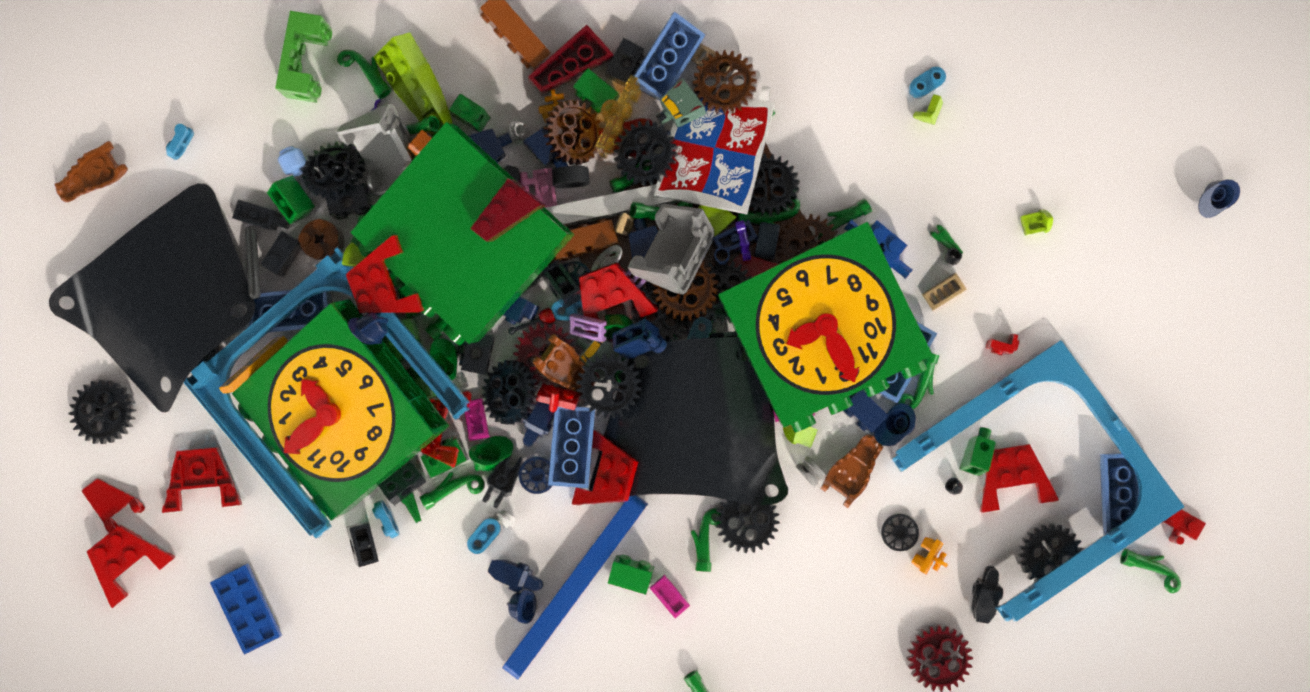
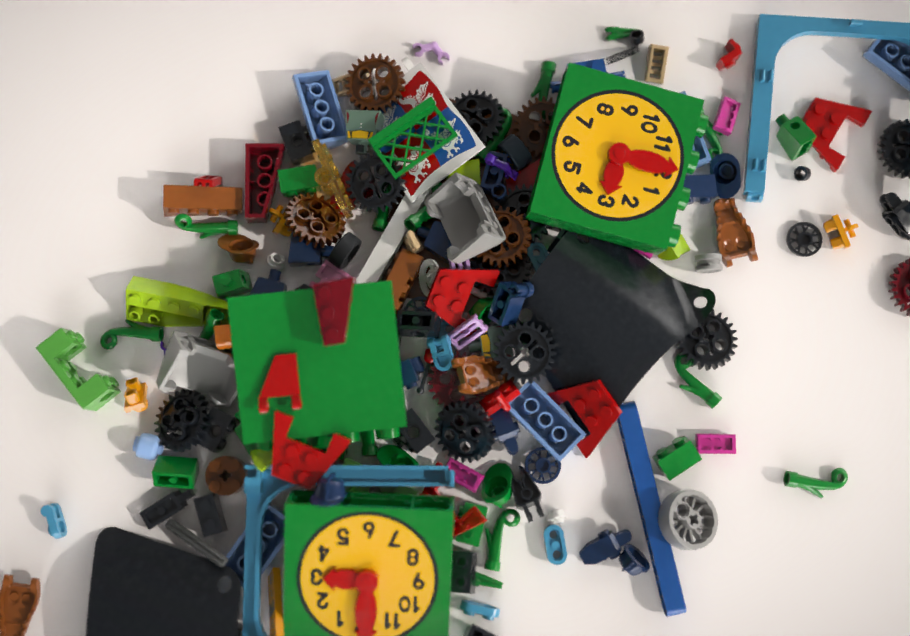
camera: 55 degrees left, 5 degrees down
none -> light orange hips [124,377,148,413]
none -> green plant [174,213,238,239]
none -> red tile [194,175,223,187]
none -> dark orange piece [217,234,259,265]
none -> red flag [258,353,302,413]
none -> green fence [368,97,458,180]
none -> lavender arm [413,42,450,66]
none -> dark azure plate [429,334,454,371]
none -> black piece [604,46,639,65]
none -> light grey piece [658,489,718,550]
none -> dark pink plate [712,96,741,136]

